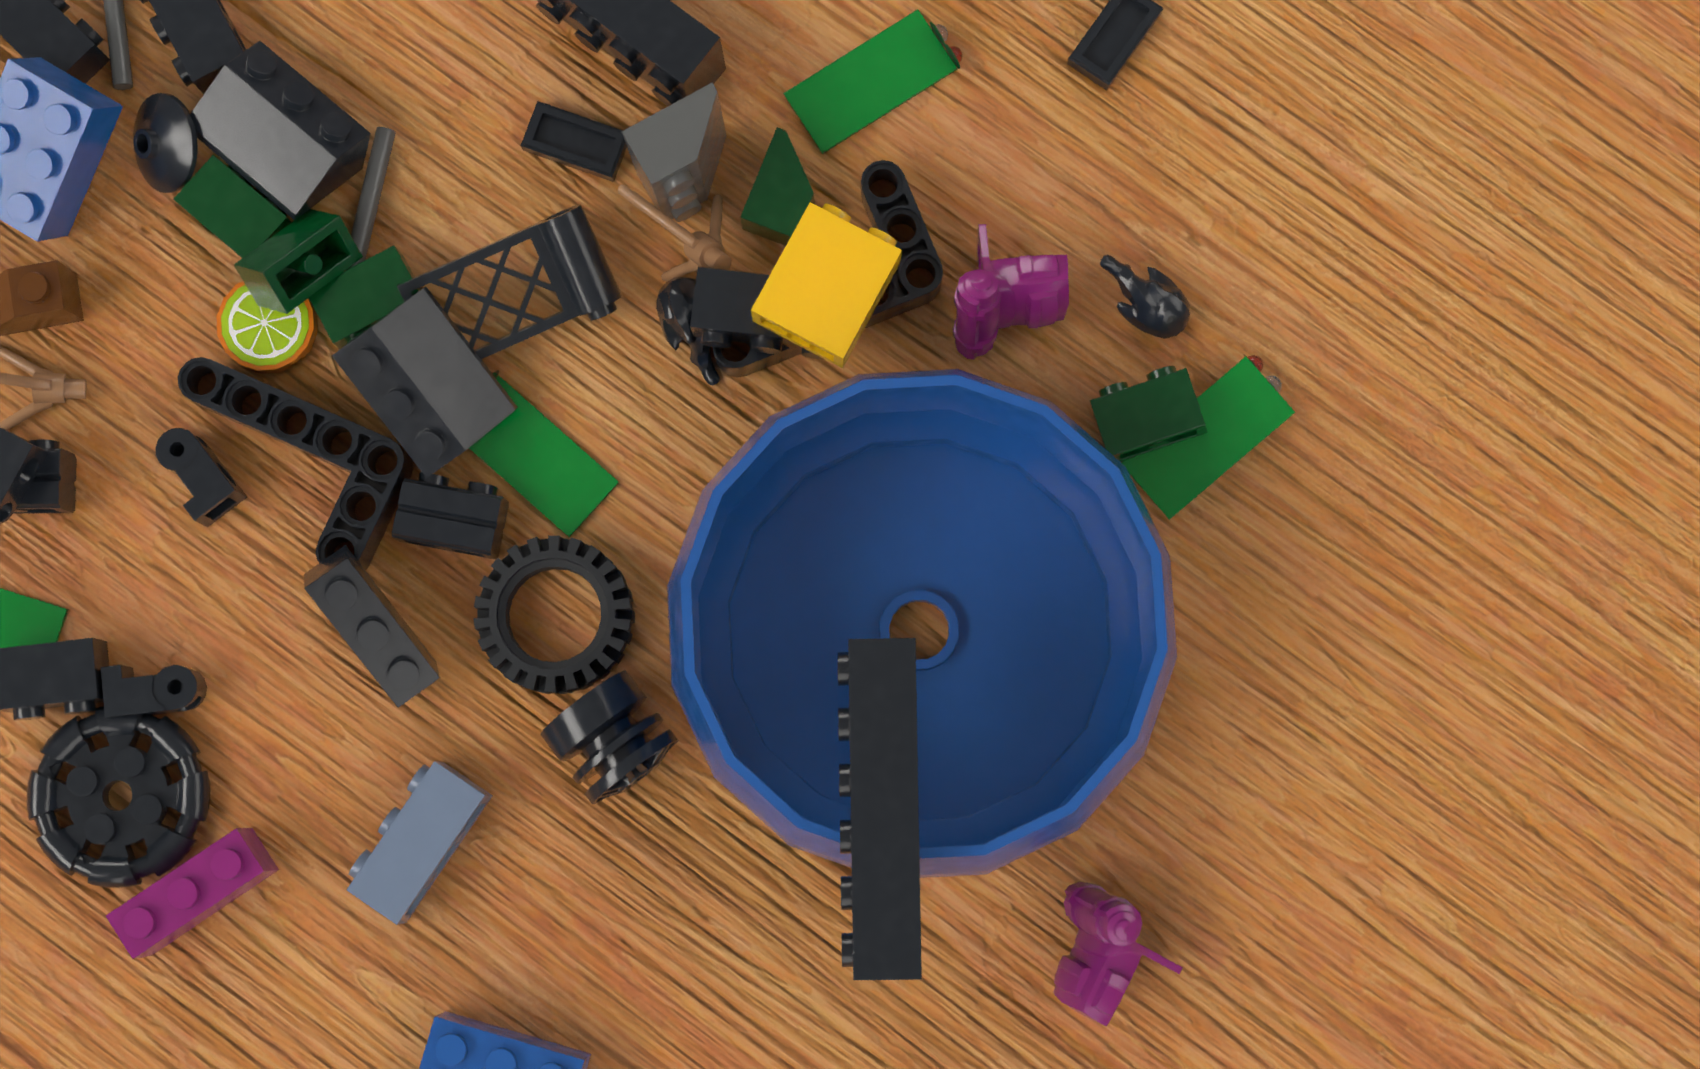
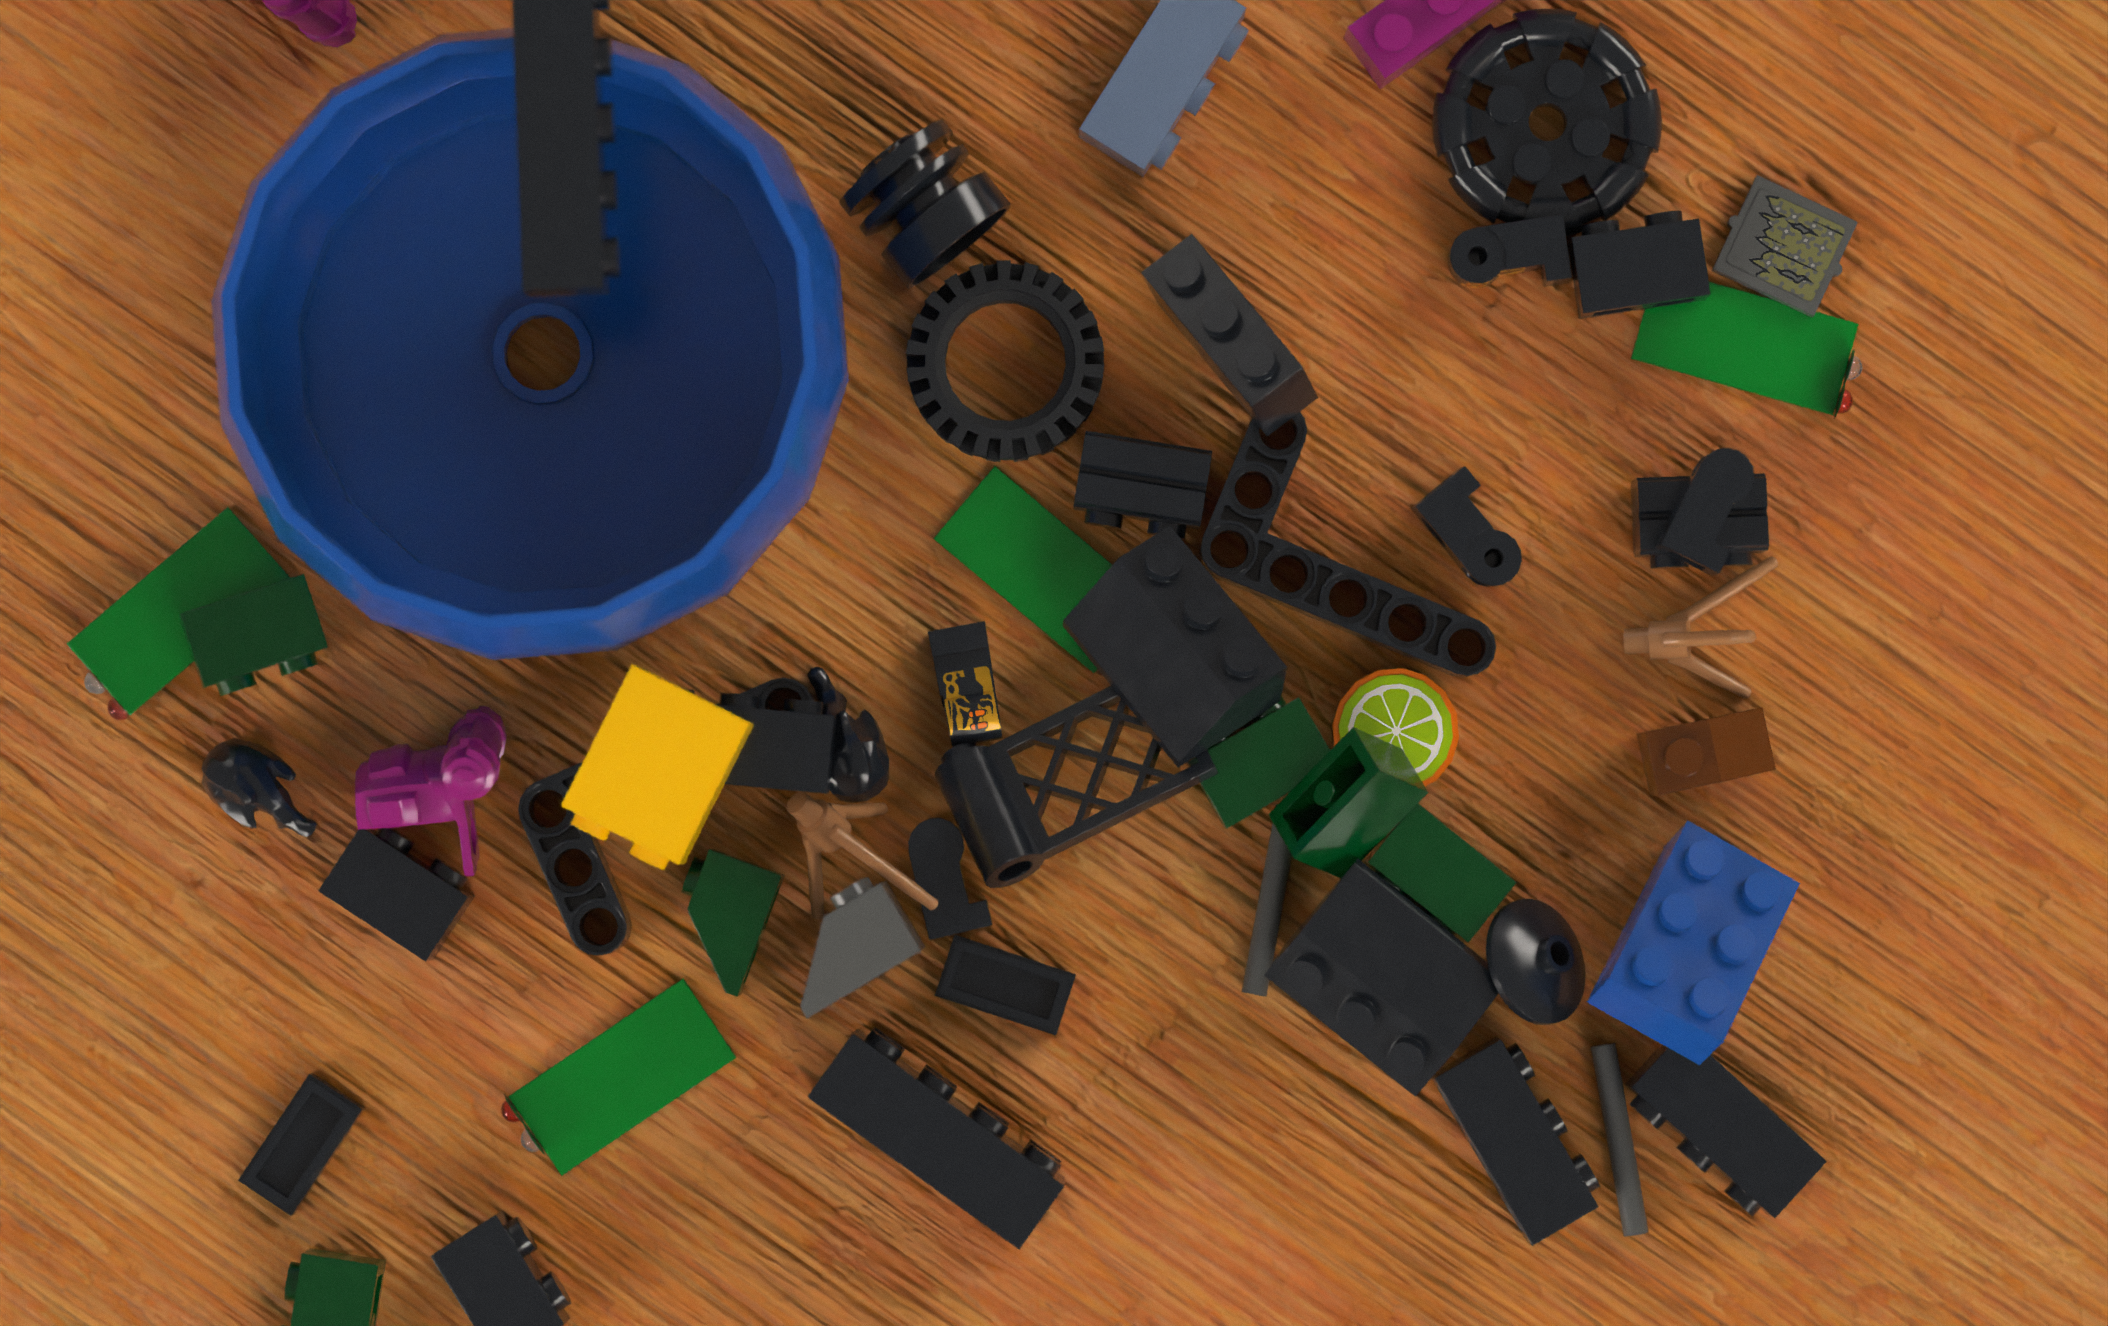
camera: 175 degrees right, 5 degrees up
none -> black brick [318,828,475,962]
none -> black leg [908,818,993,940]
none -> black leg [928,621,1003,747]

